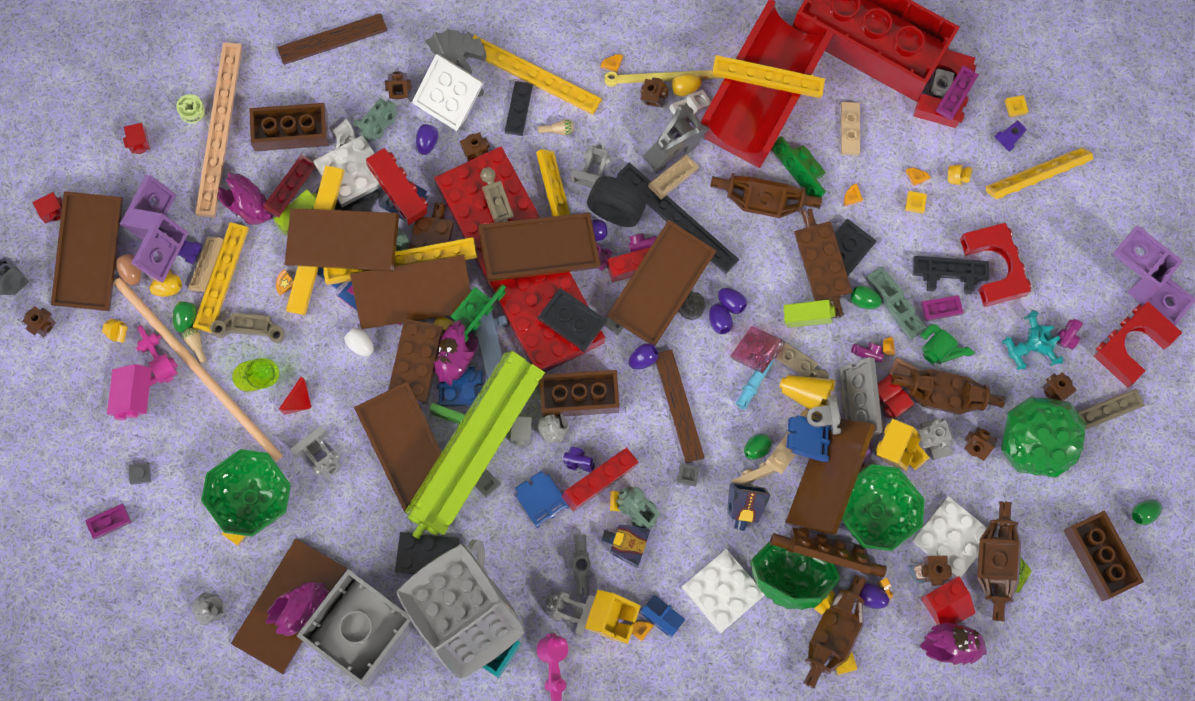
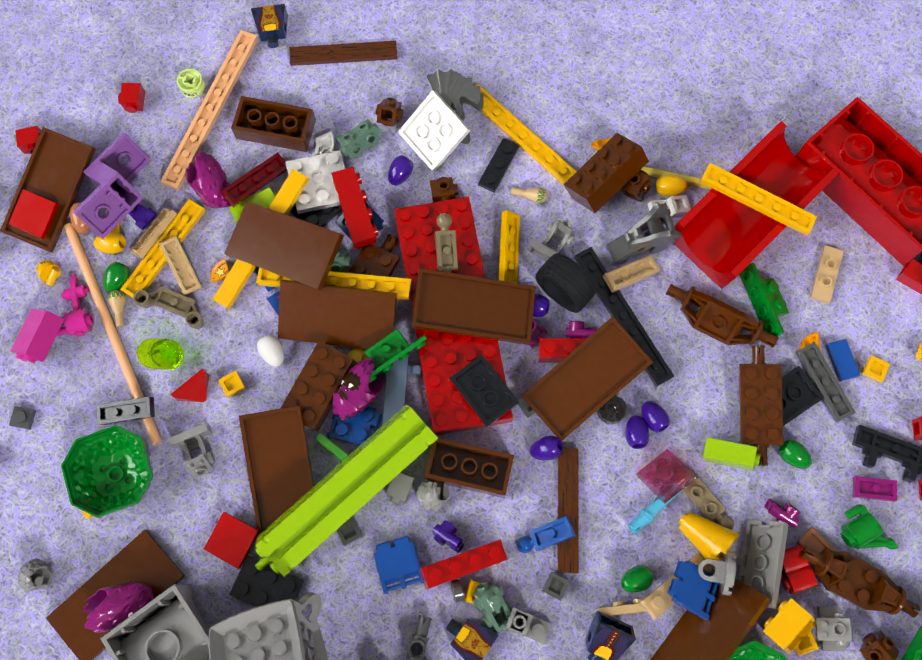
camera: 25 degrees right, 0 degrees up
sand green slope [866,267,926,340] -> none
light orange tile [883,336,895,356] -> none
light orange tile [905,167,931,186] -> none
none -> red tile [8,189,59,239]
none -> plate [96,397,155,425]
none -> tan plate [158,236,202,296]
none -> red tile [204,512,260,569]
none -> yellow plate [218,371,246,398]
none -> torso [251,4,288,48]
none -> dark grey tile [451,580,464,602]
none -> light grey slope [505,607,551,644]
none -> blue plate [517,516,576,553]
none -> reddish brown brick [564,133,649,213]
none -> dark grey plate [796,342,856,422]
none -> blue tile [826,339,861,382]

